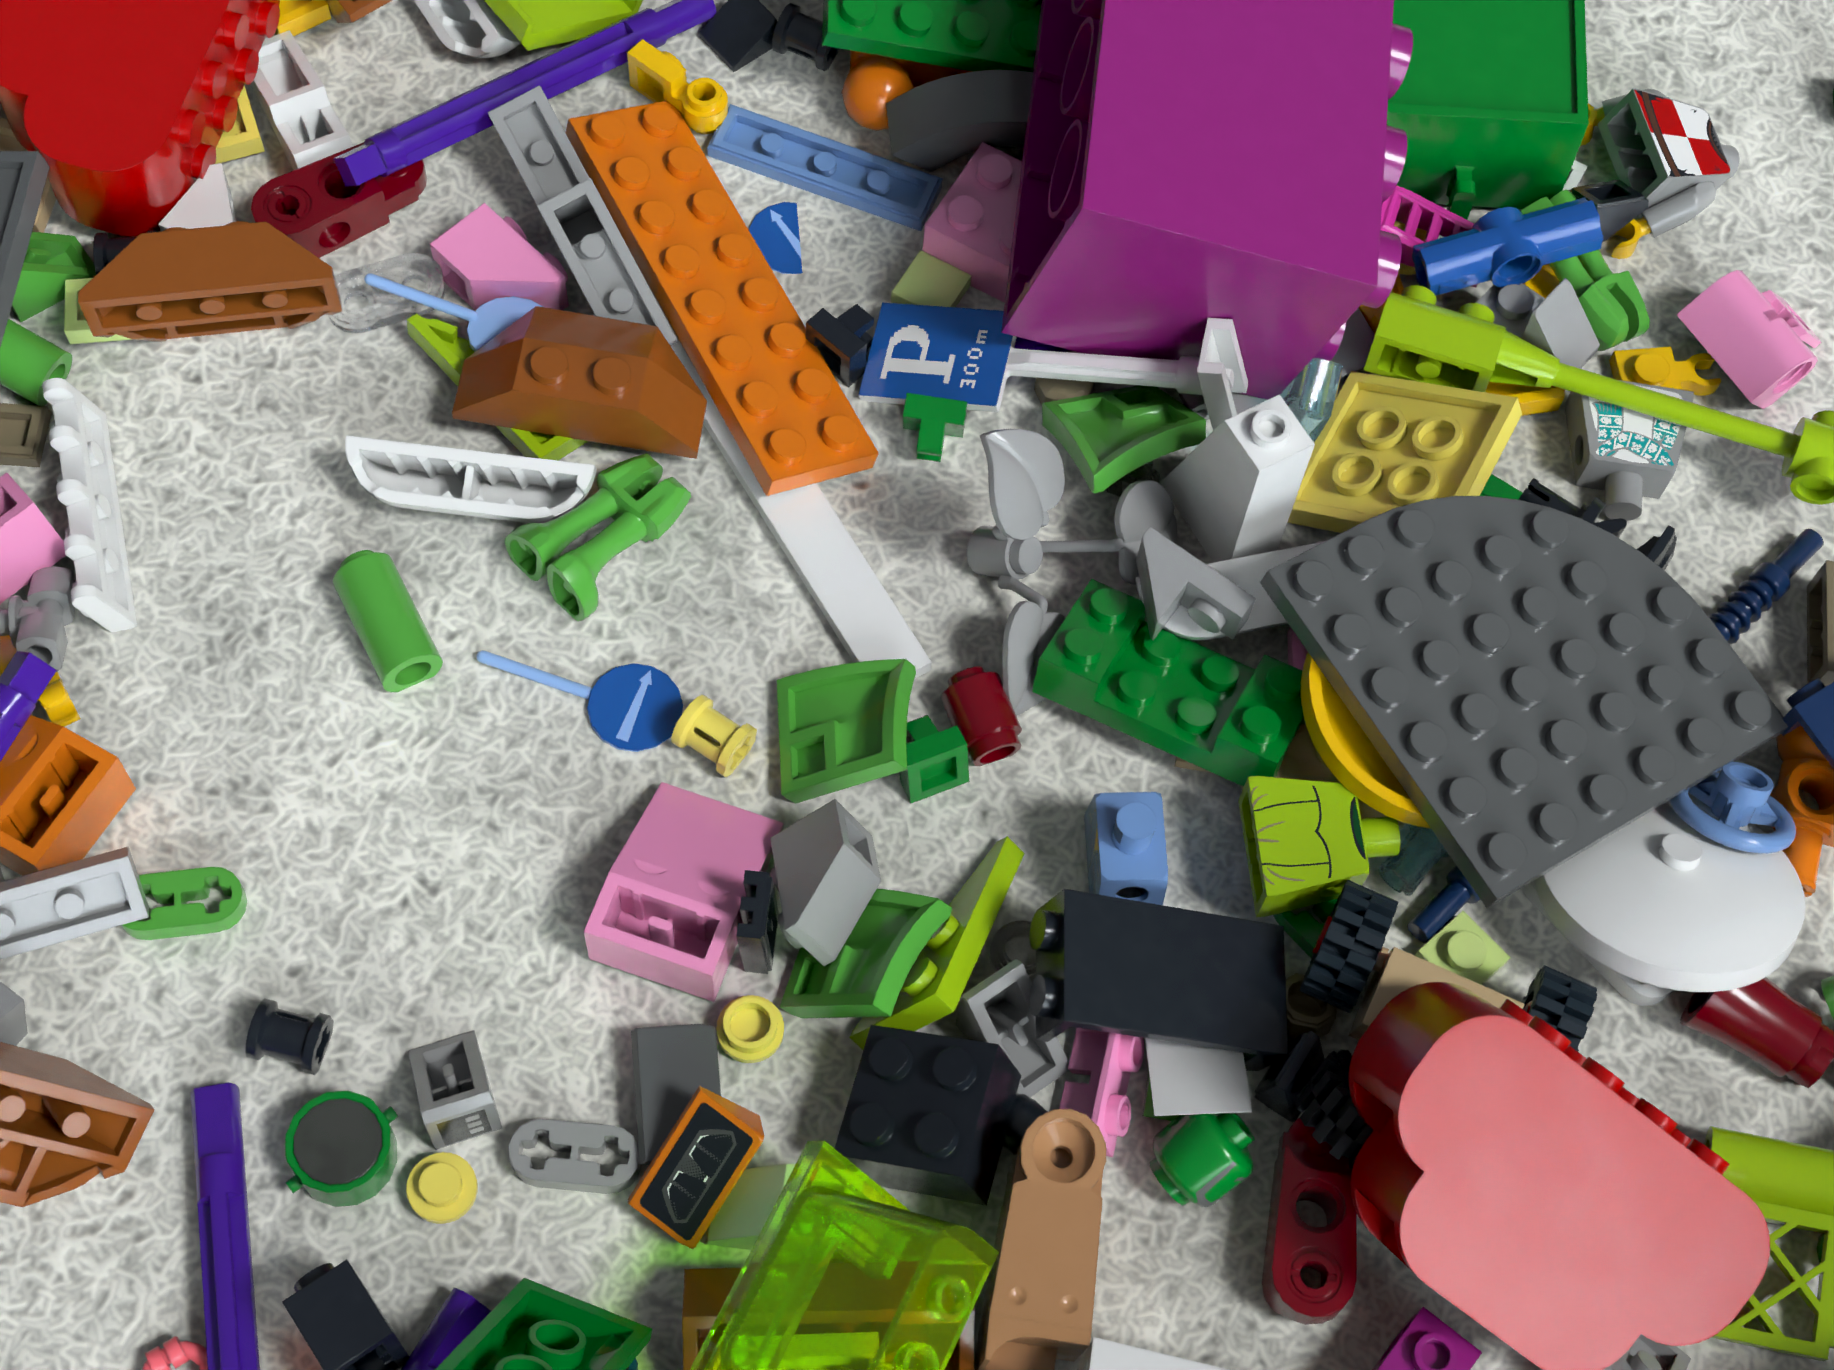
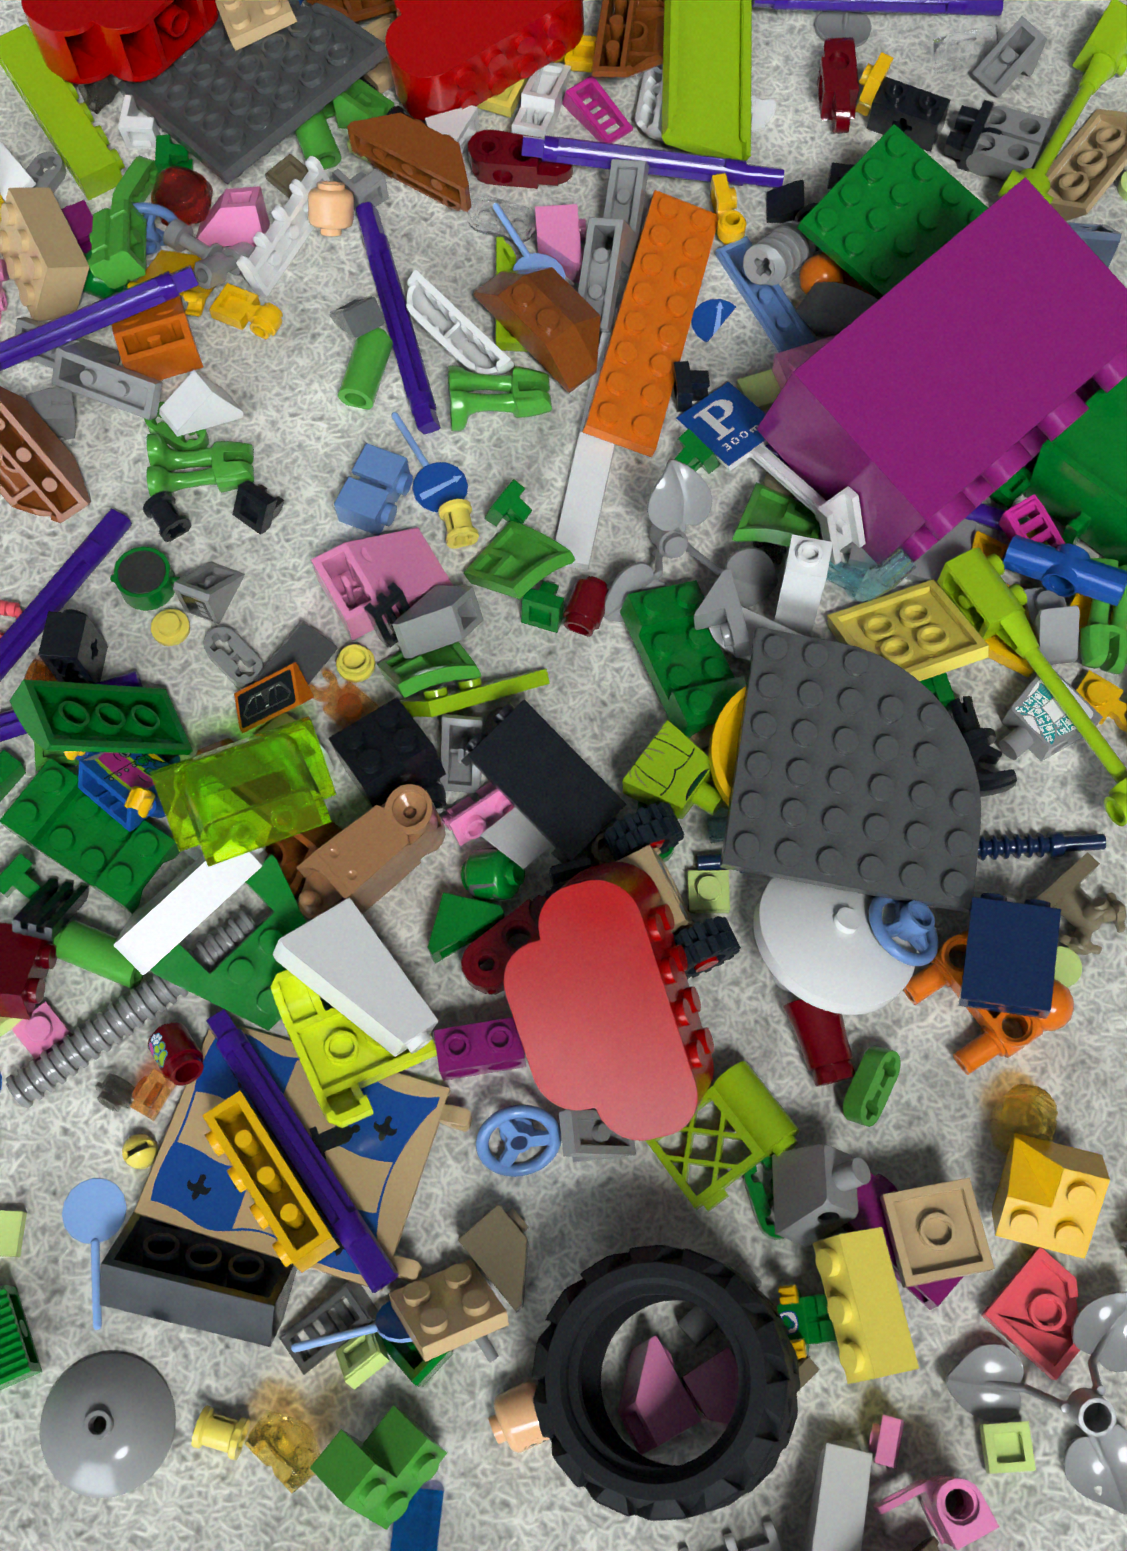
camera: 50 degrees right, 5 degrees up
medium blue torso [1084,792,1168,905] -> none
none -> bright green piece [147,433,254,497]
none -> white slope [159,370,243,437]
none -> yellow plate [209,283,283,339]
none -> black tile [232,480,284,535]
none -> light nougat head [308,181,354,236]
none -> clear orange plate [309,670,379,729]
none -> dark grey slope [329,296,385,338]
none -> light grey panel [332,169,389,211]
none -> medium blue piece [334,443,413,536]
none -> dark purple piece [356,202,441,434]
none -> green slope [428,892,505,964]
none -> green tile [484,479,532,527]
none -> dark pink slope [562,75,633,144]
none -> light grey piece [743,221,816,286]

